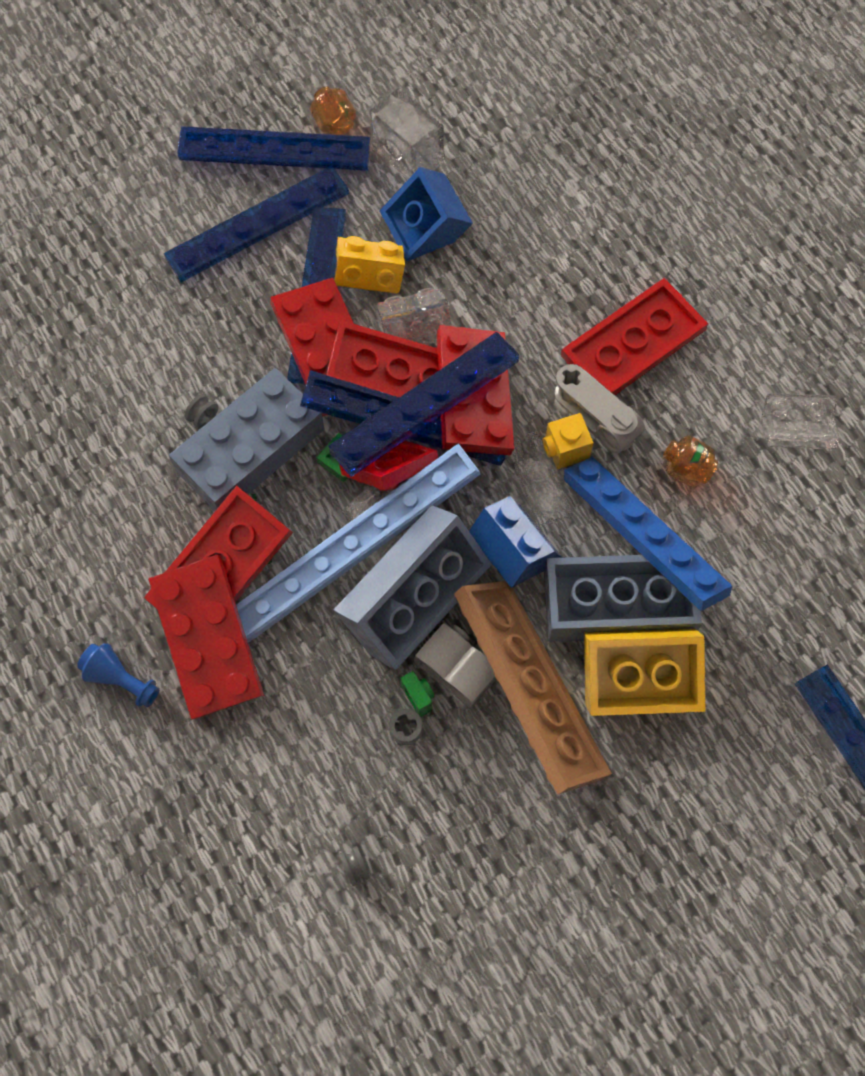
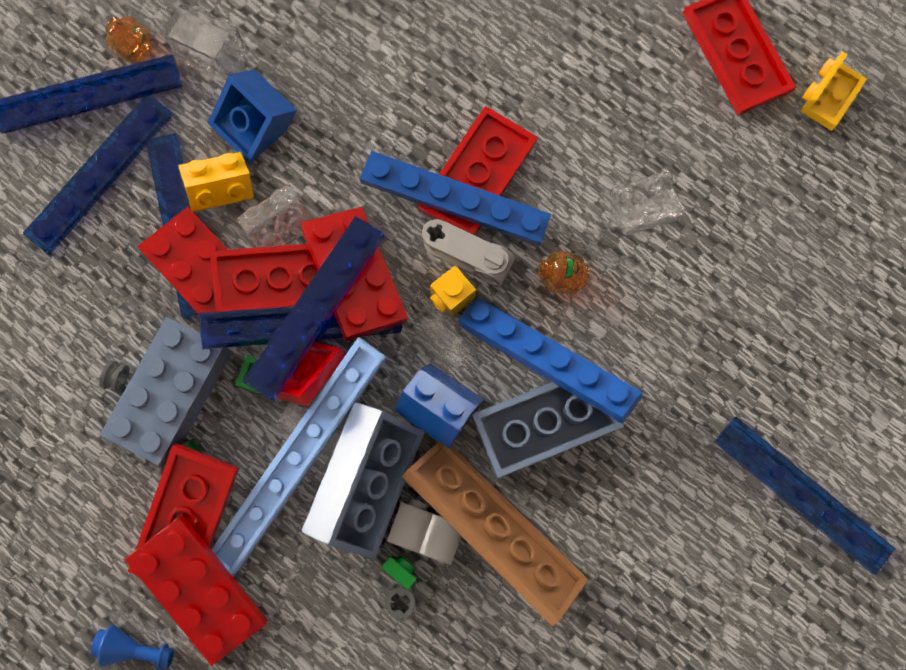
camera: 20 degrees left, 10 degrees up
yellow brick [584,628,706,716] -> none
none -> blue plate [360,151,551,246]

